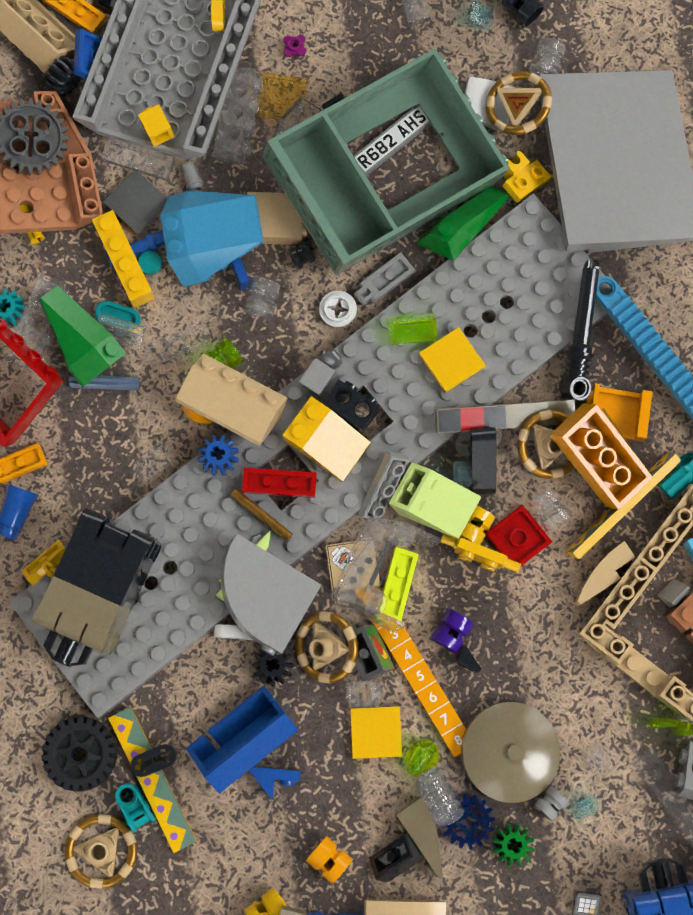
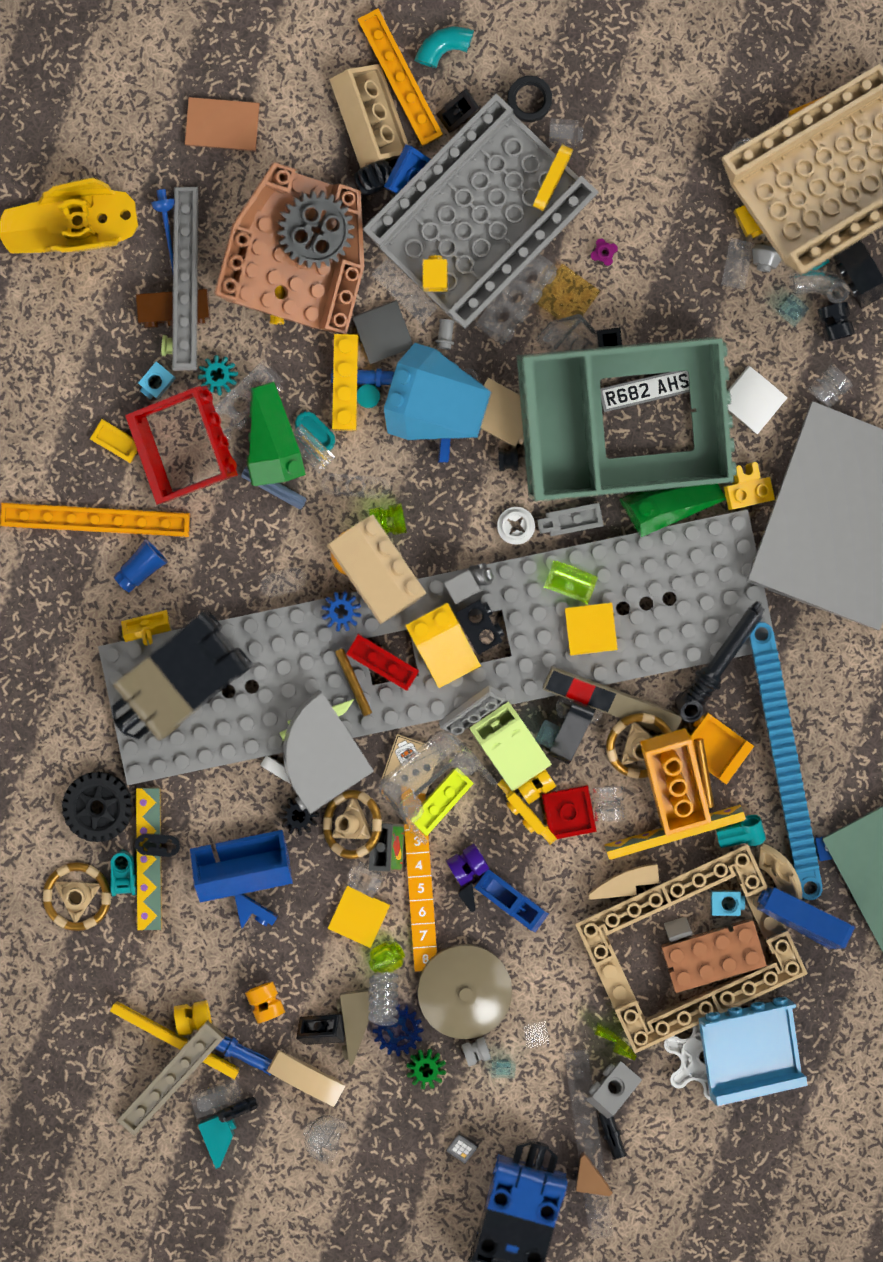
camera: 30 degrees right, 10 degrees up
clear wheel [243,277,281,319] -> none
piece [485,71,552,135] -> none
none -> blue slope [474,869,549,933]

